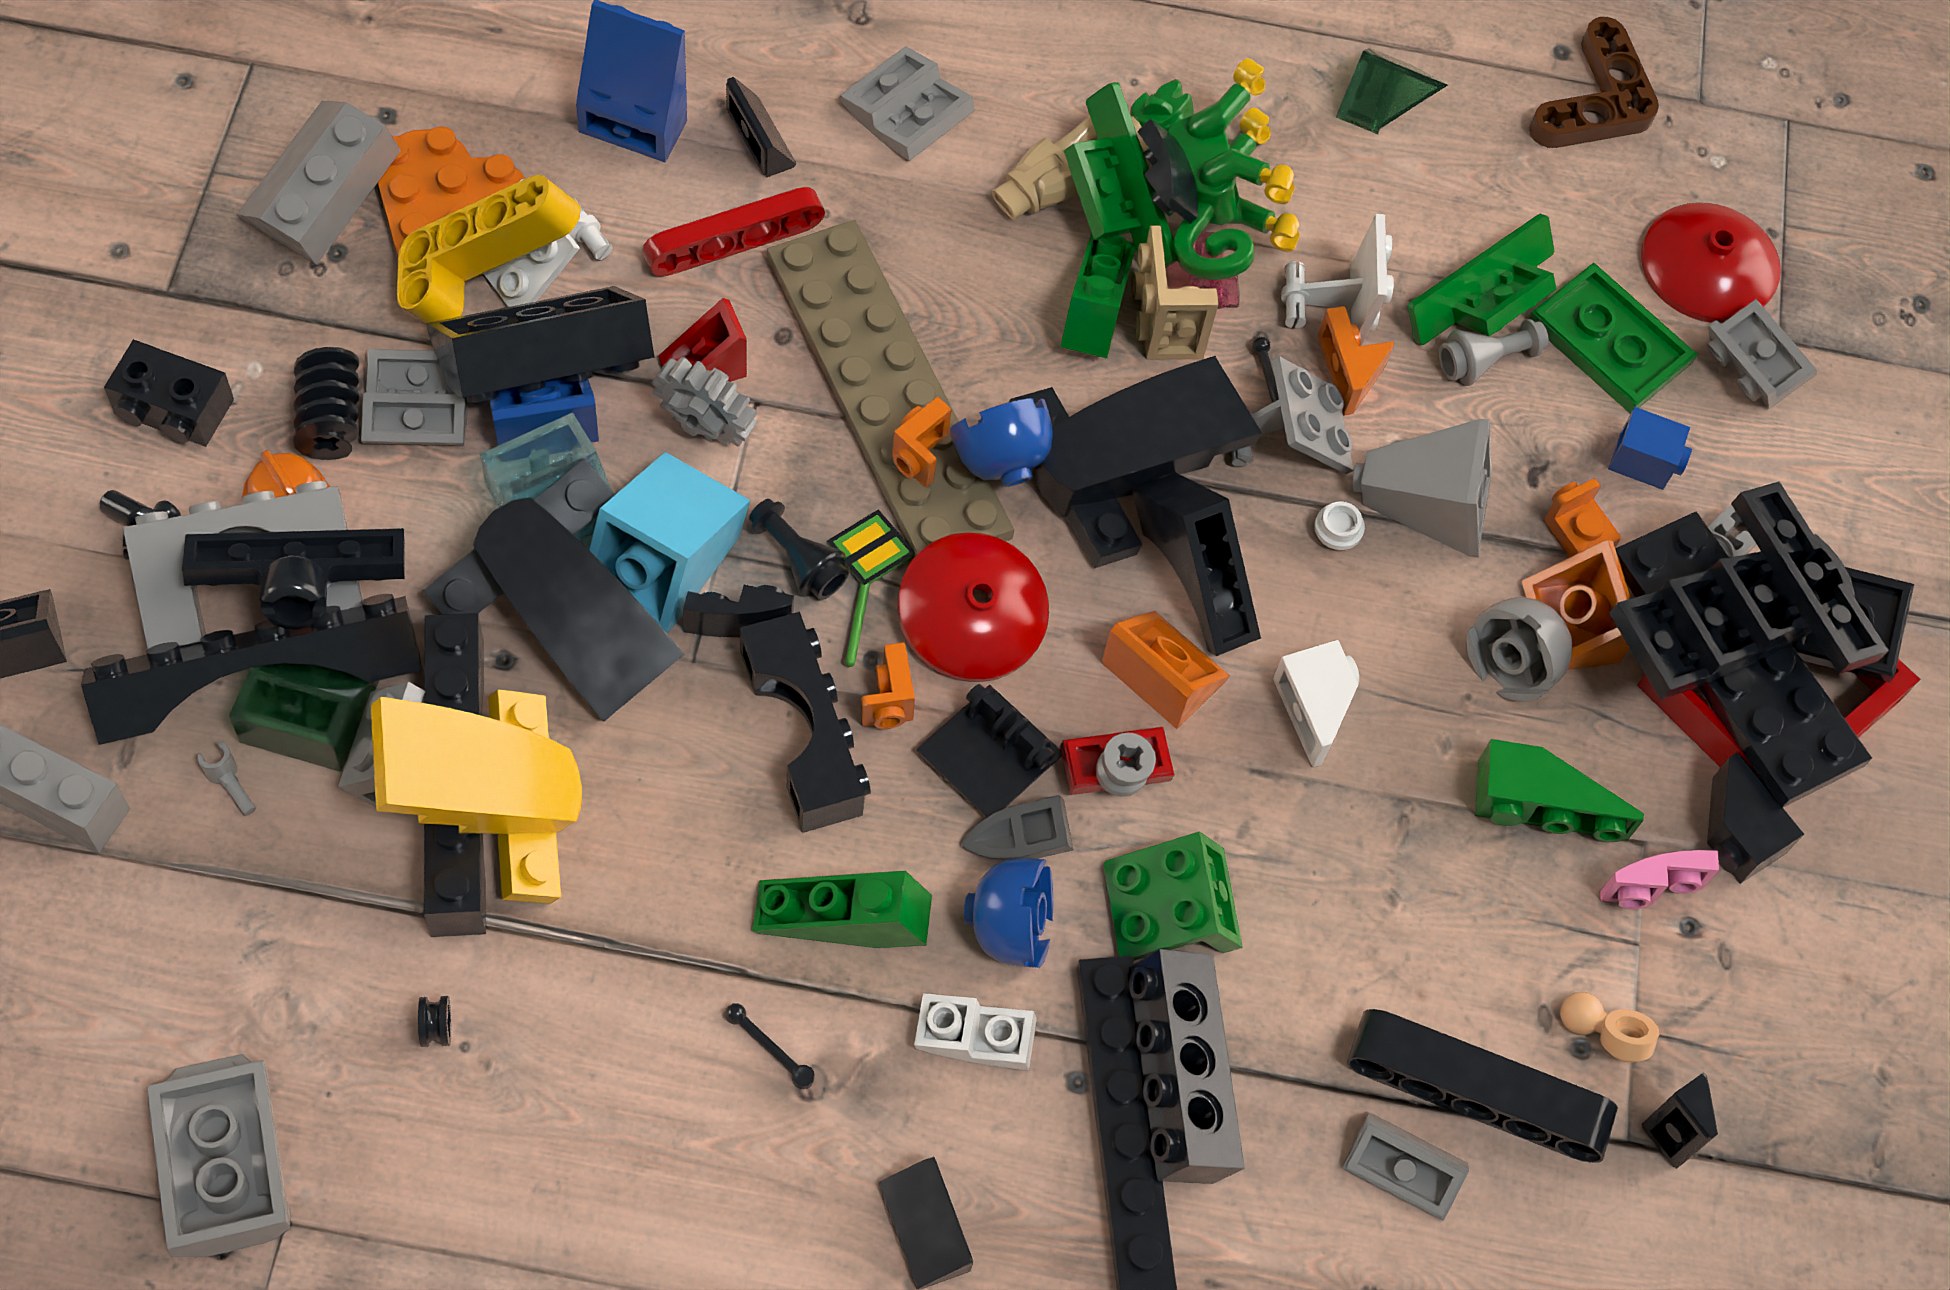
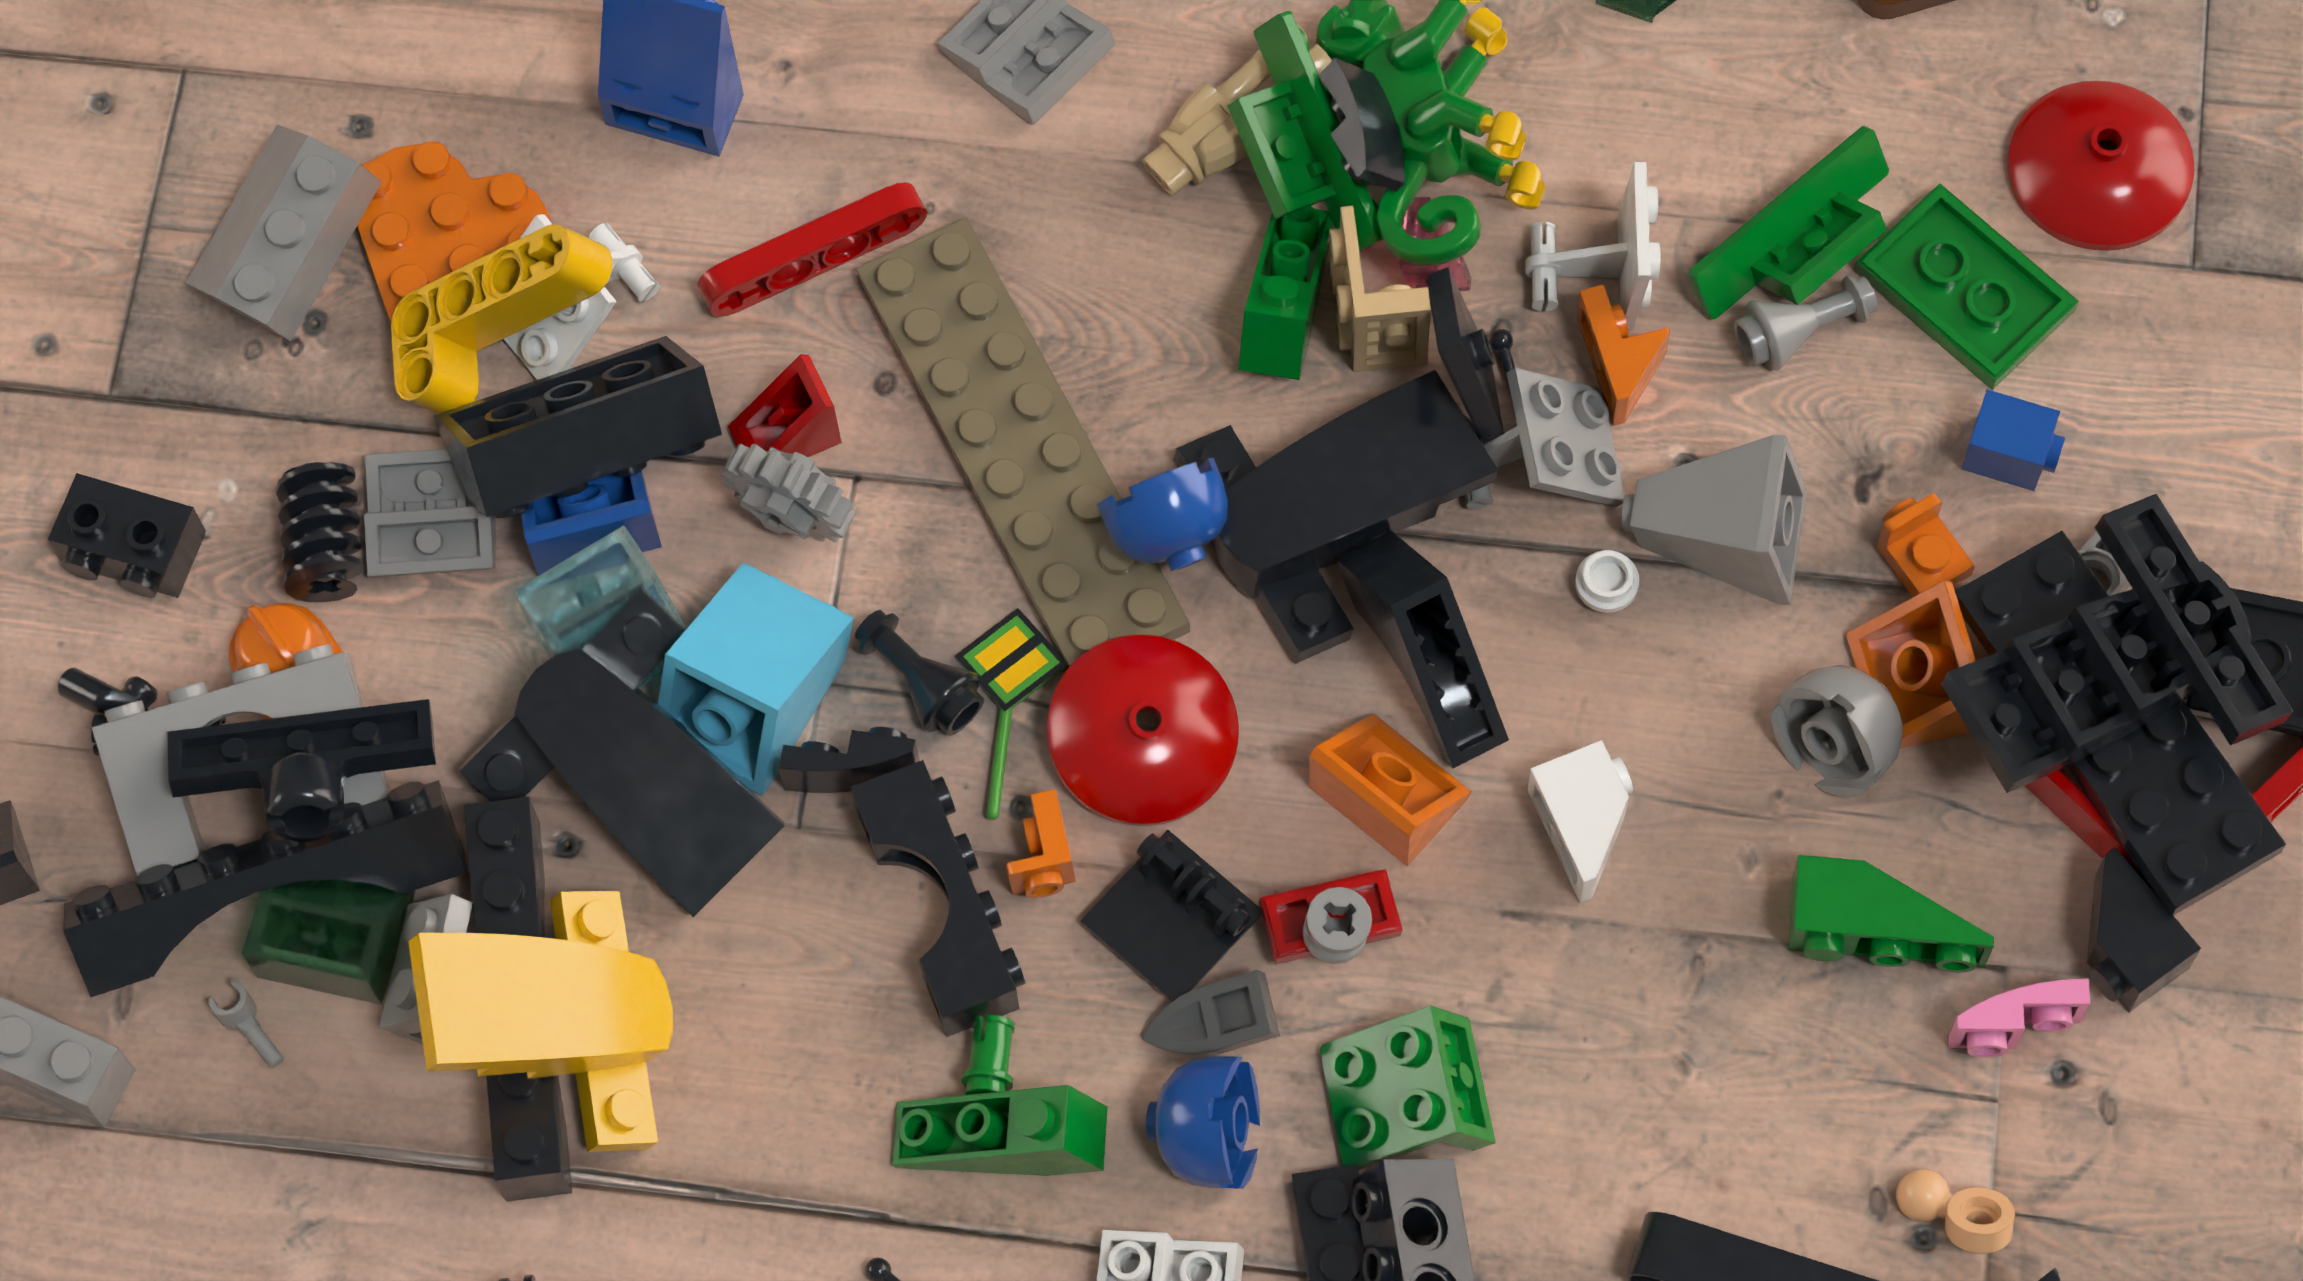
camera: 10 degrees right, 5 degrees up
black slope [726,77,796,177] -> none
orange bracket [892,396,952,487] -> none
light grey bracket [1707,299,1817,409] -> none
none -> green pin [961,1014,1015,1095]
none -> black plate [1426,267,1504,442]

